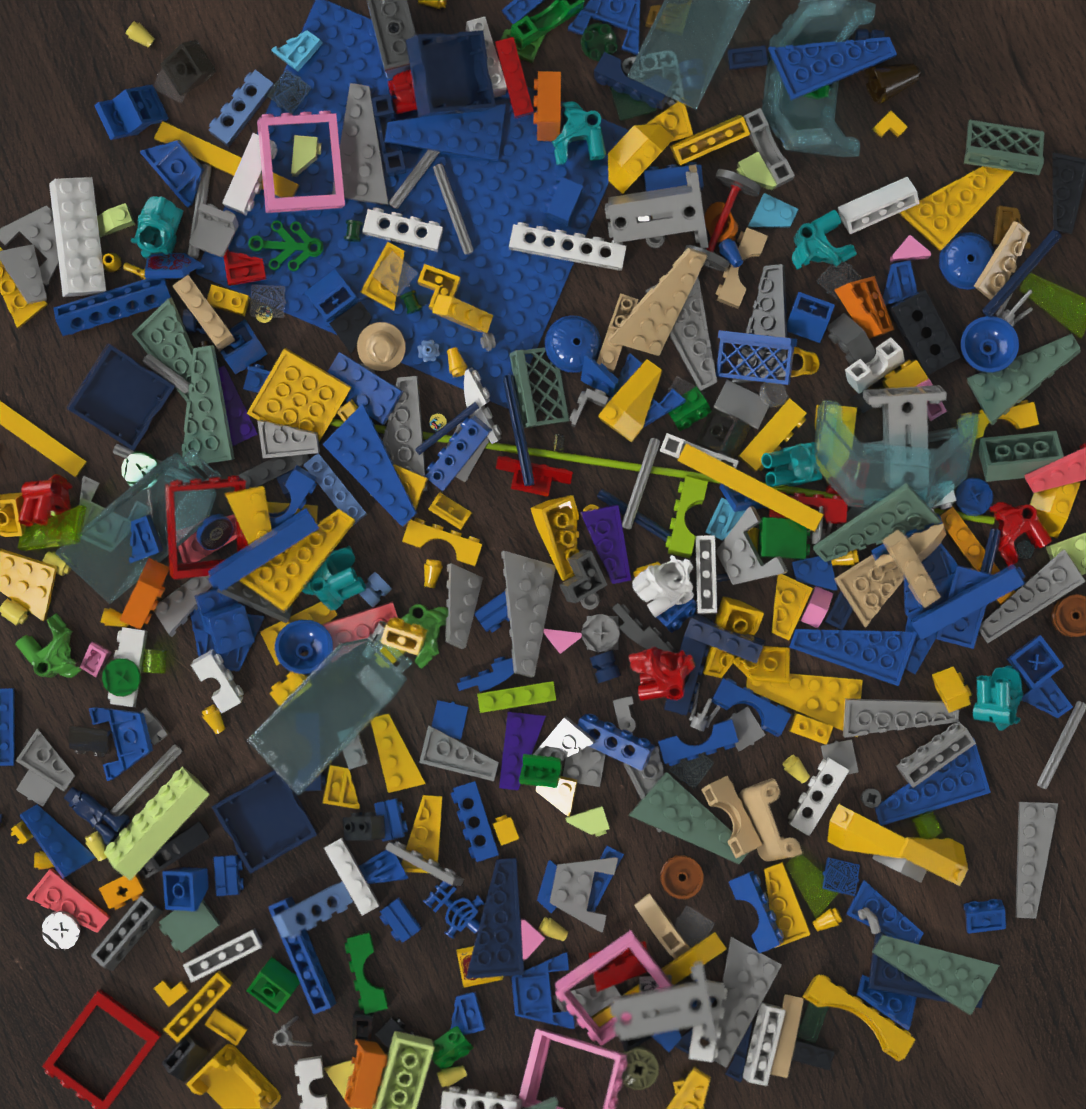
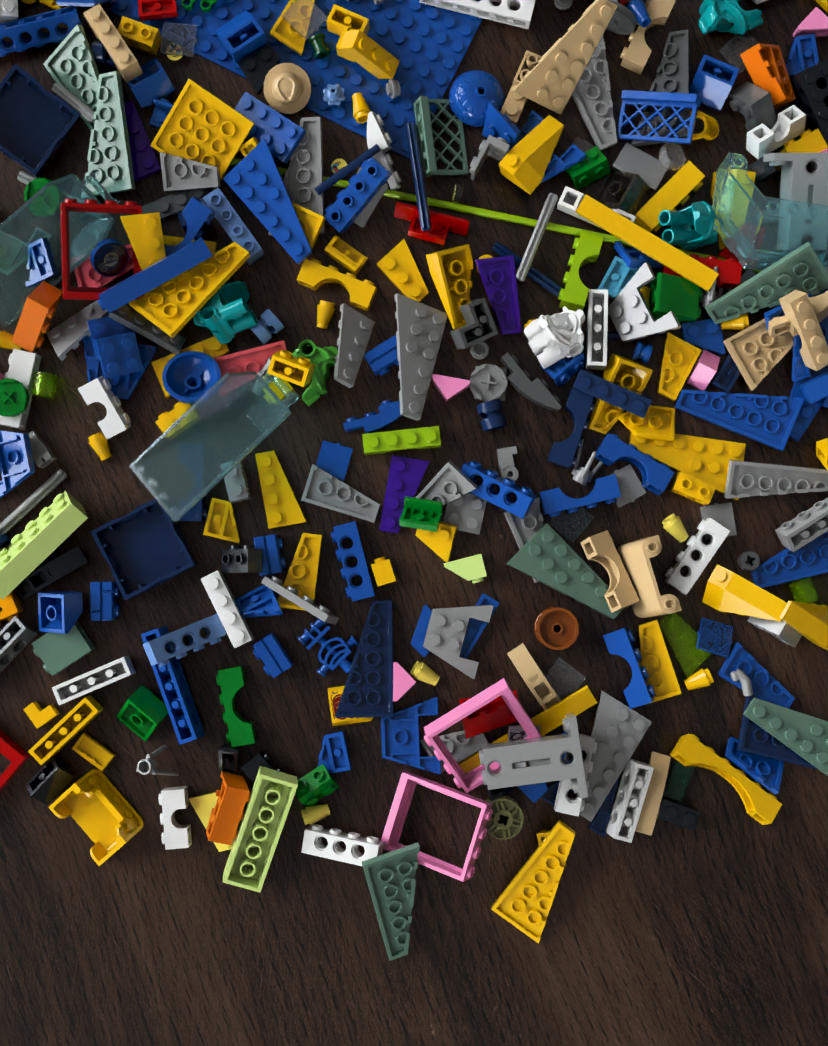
camera: 10 degrees right, 0 degrees up
red helmet [629,647,695,701] -> none
none -> yellow wing [376,239,429,302]
none -> blue wheel [632,341,653,364]

